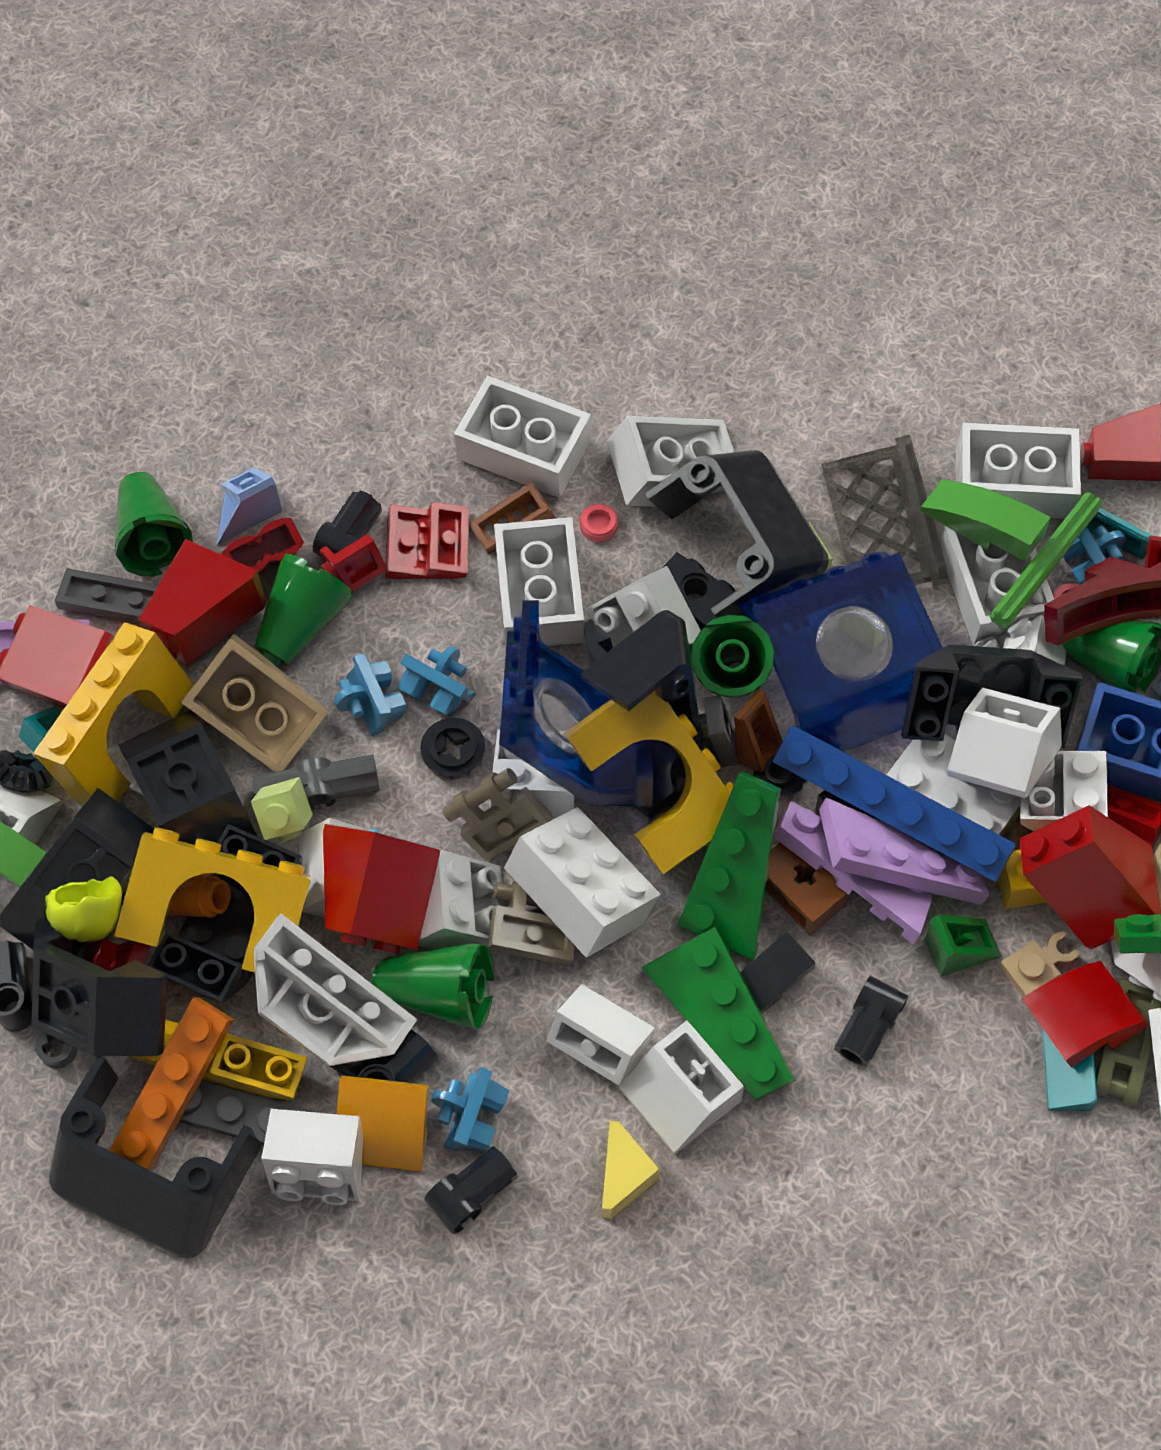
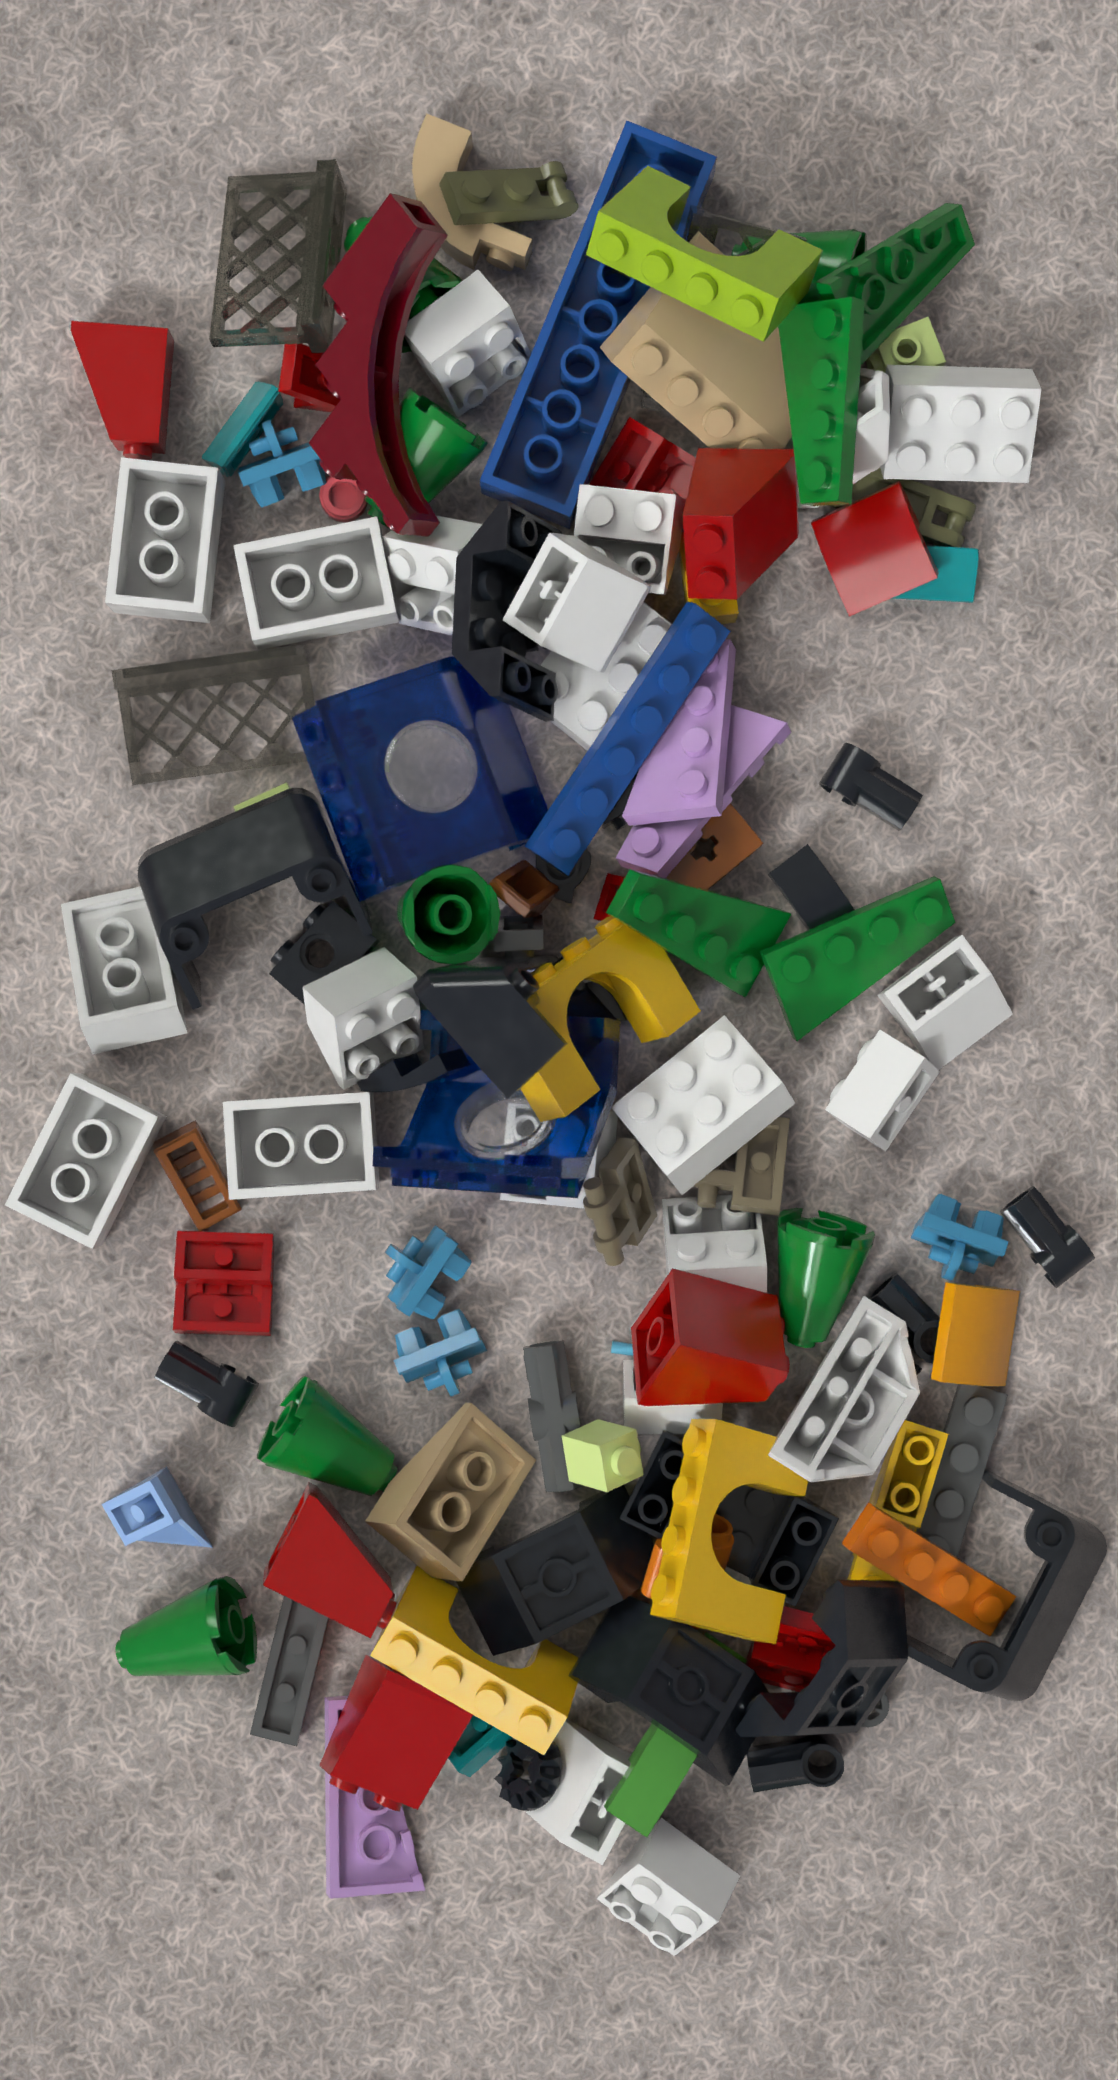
camera: 85 degrees left, 25 degrees up
neon yellow hair [45,876,122,942] -> none
red brick [221,518,304,573] -> none
white slope [261,1109,363,1205] -> none
red bracket [319,534,388,593] -> none
black gear [420,718,486,780] -> none
coral tile [580,504,618,542] -> none
light yellow slope [602,1121,659,1219] -> none
bright green slope [920,479,1051,562] -> none
green slope [925,915,1002,977] -> none
bright green axle [990,492,1102,629] -> none
tan plate [999,931,1080,998] -> none

